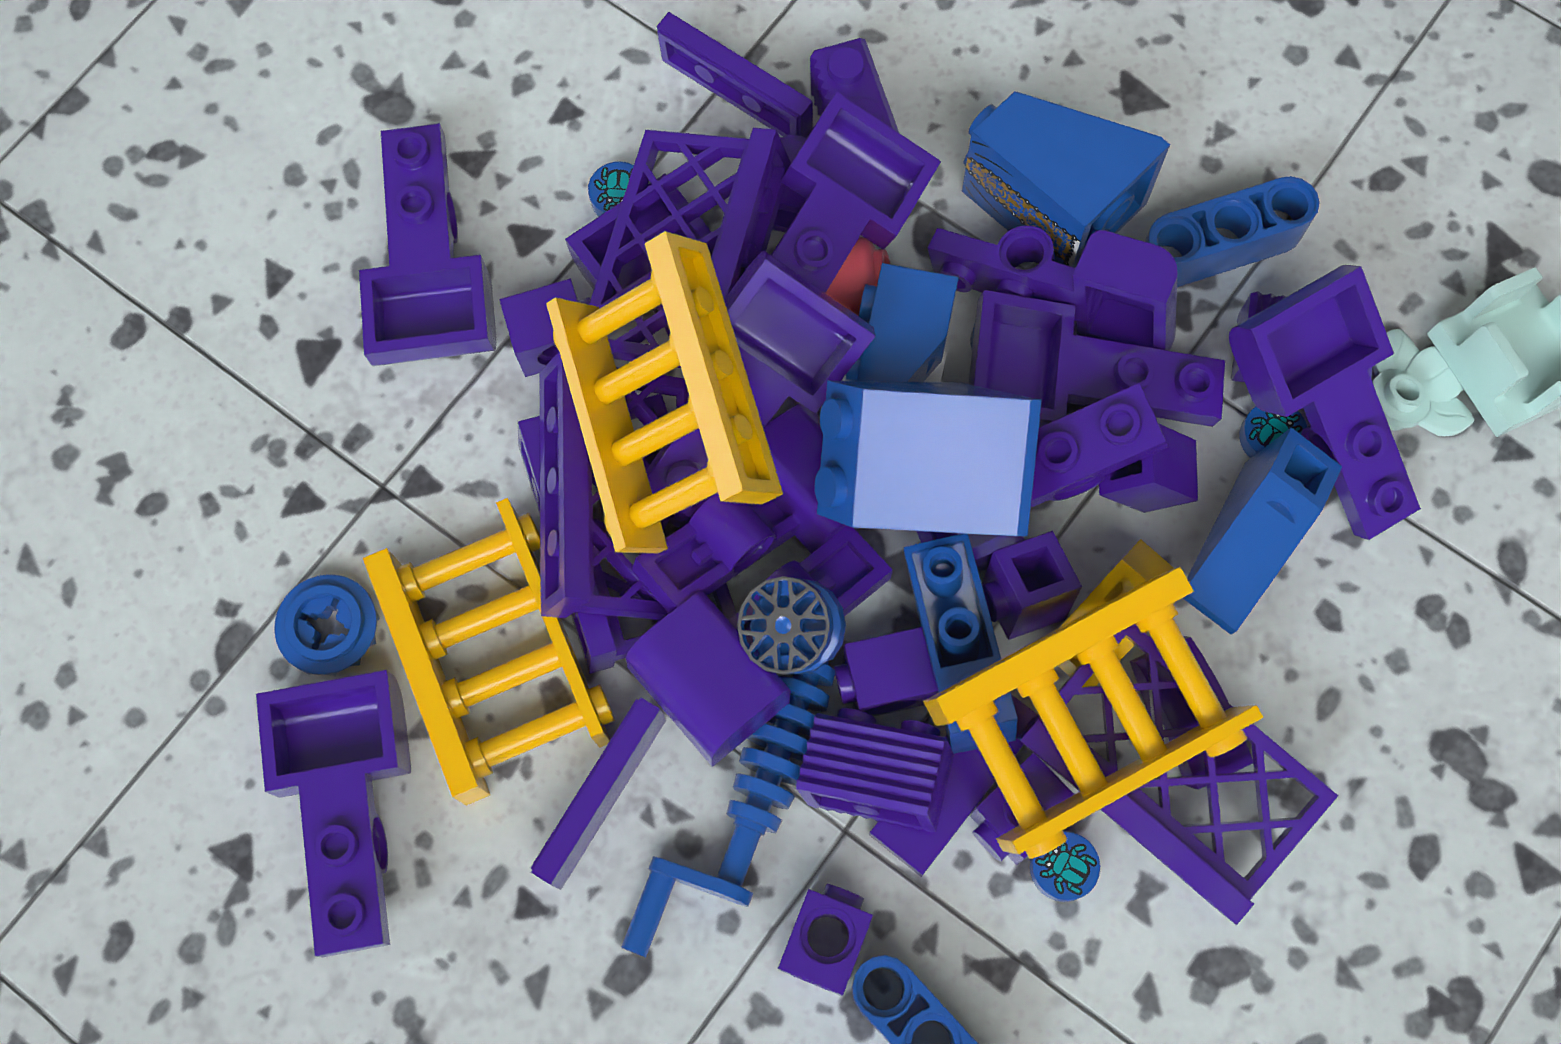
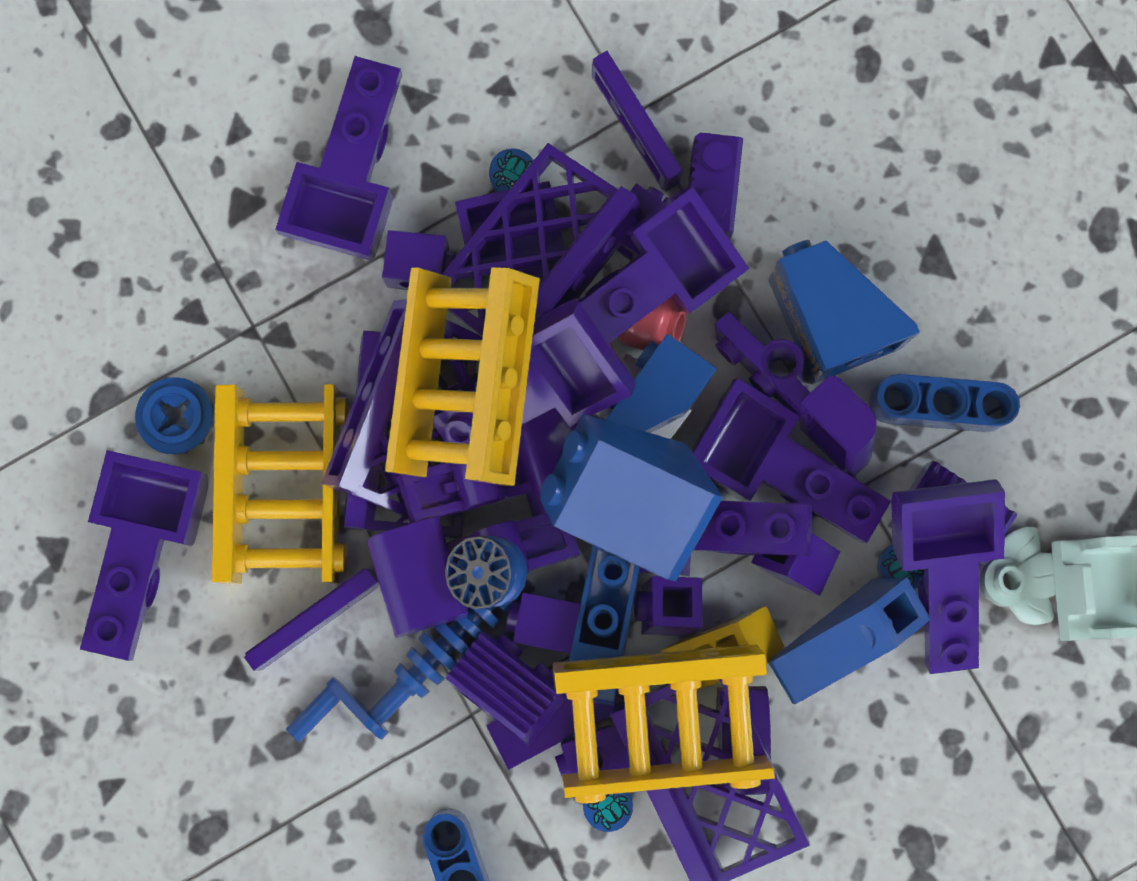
camera: 20 degrees right, 10 degrees up
dark purple brick [778,883,873,996] -> none

